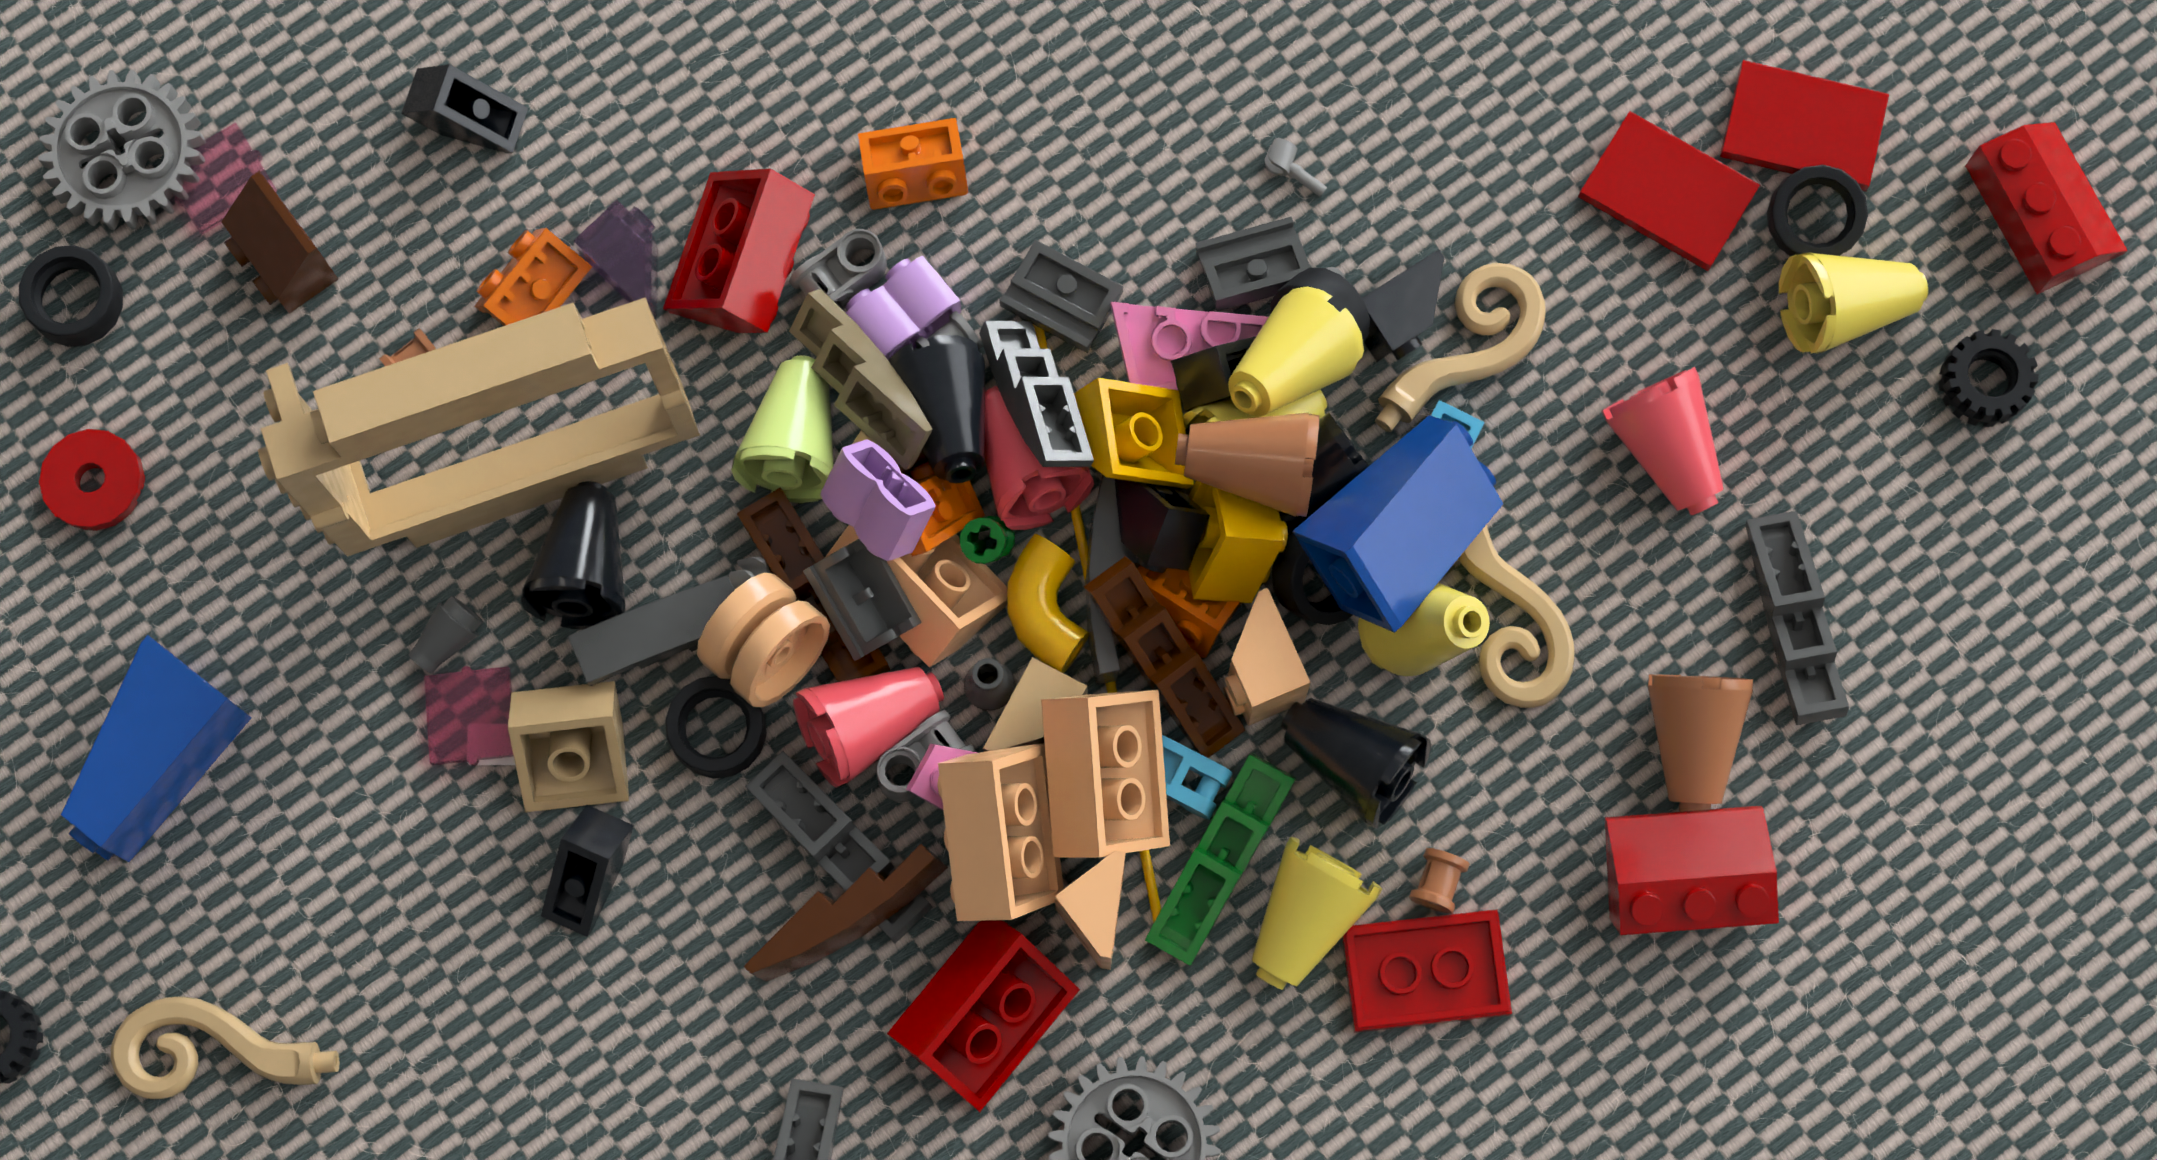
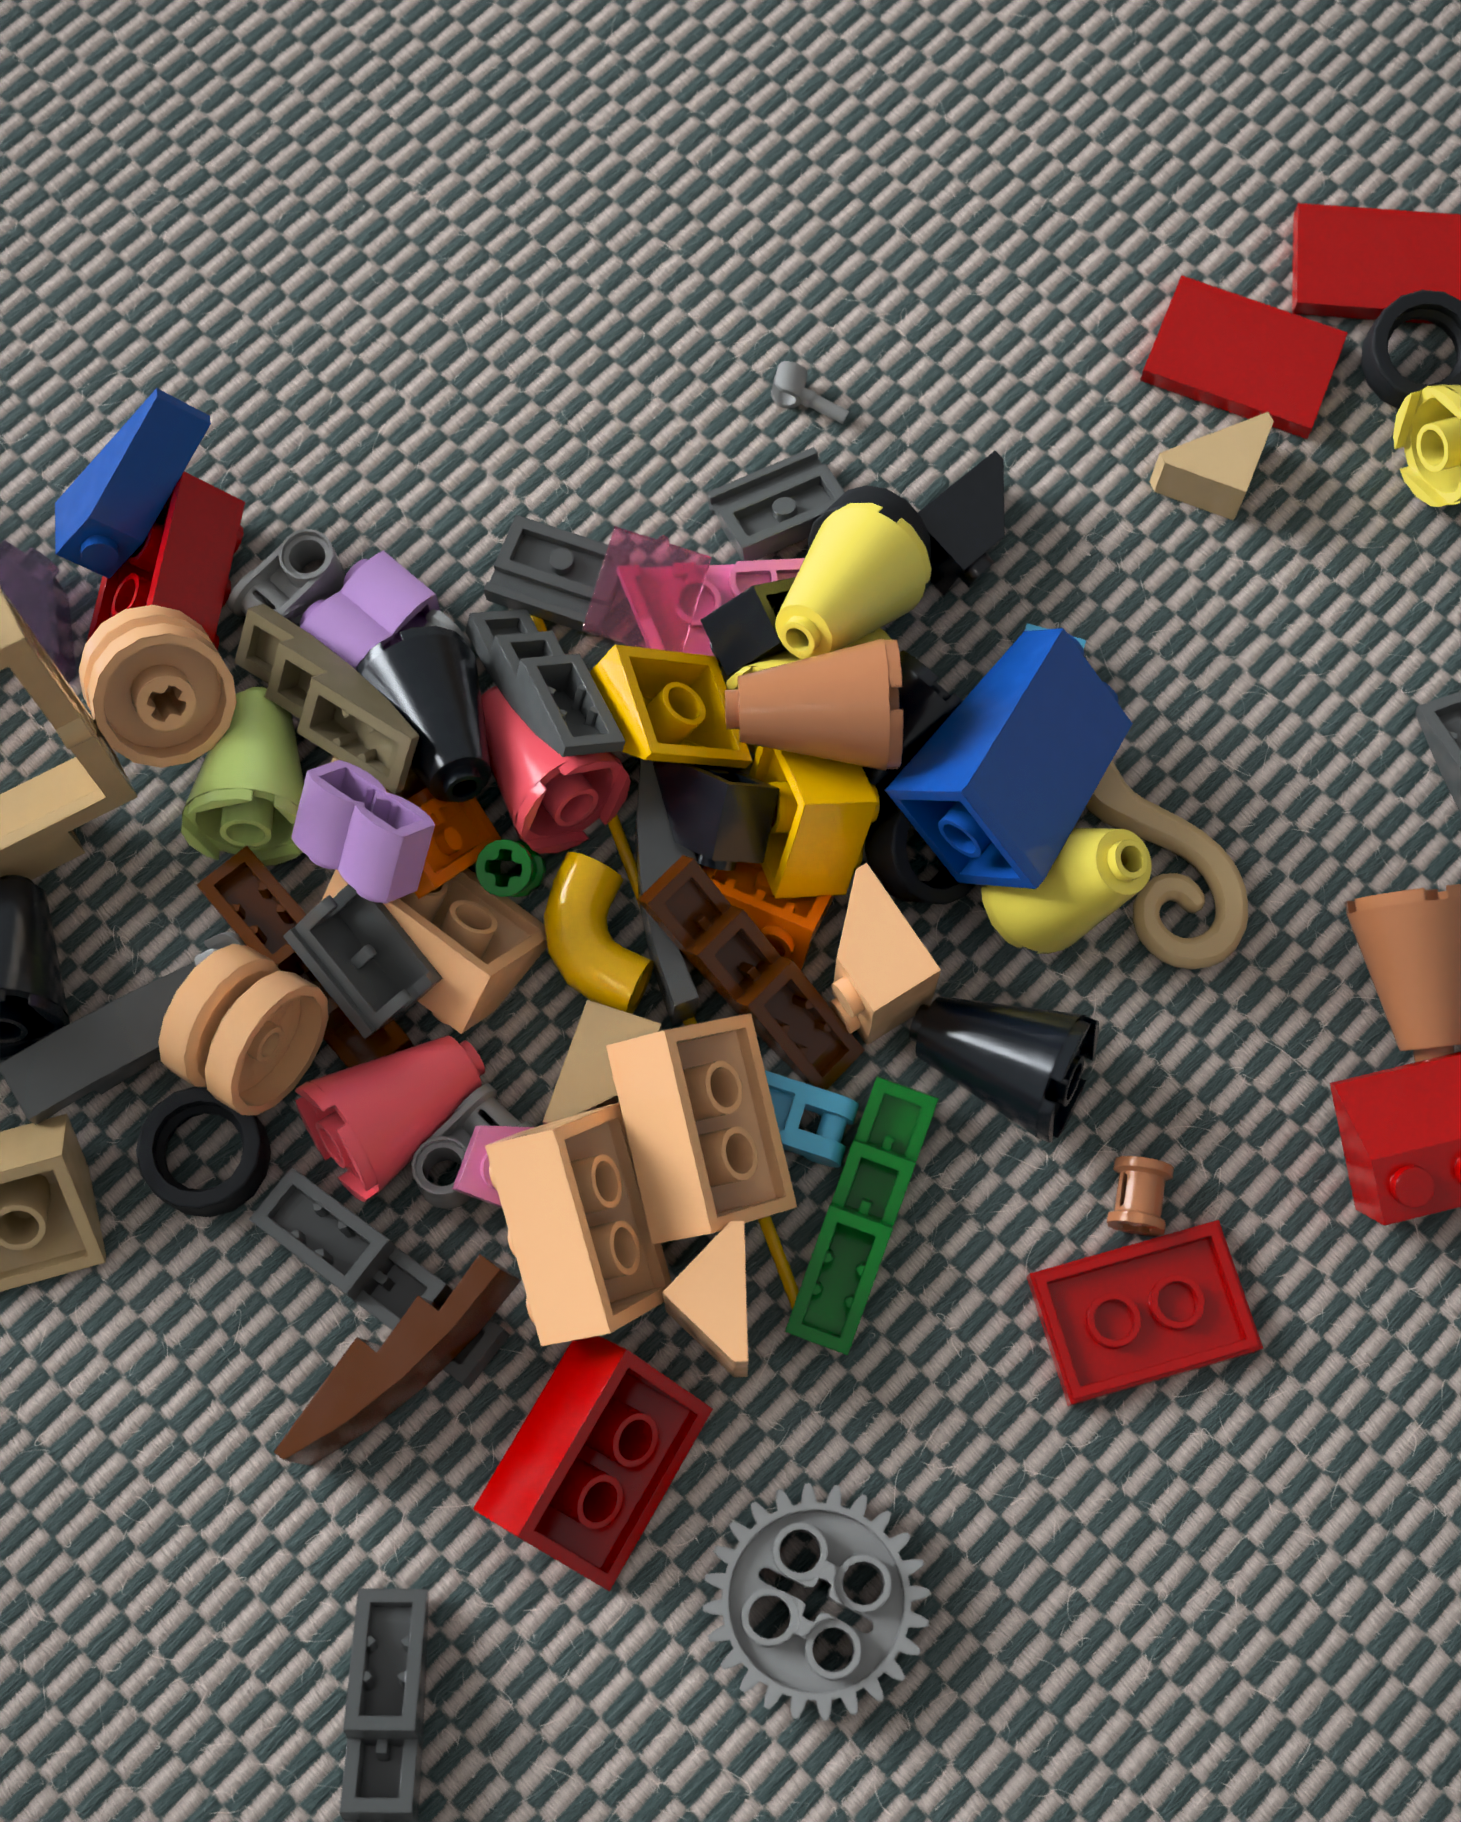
camera: 10 degrees left, 5 degrees down
black slope [541,805,634,937] -> none
orange bracket [858,118,968,210] -> none
dark grey cone [964,658,1015,711] -> none
light yellow cone [1252,837,1382,990] -> none
tan plant [1375,263,1546,432] -> none
coral cone [1601,367,1724,516] -> none
none -> blue slope [55,388,211,579]
none -> light nougat wheel [79,605,237,768]
none -> clear pink piece [582,526,712,652]
none -> tan slope [1149,412,1274,521]

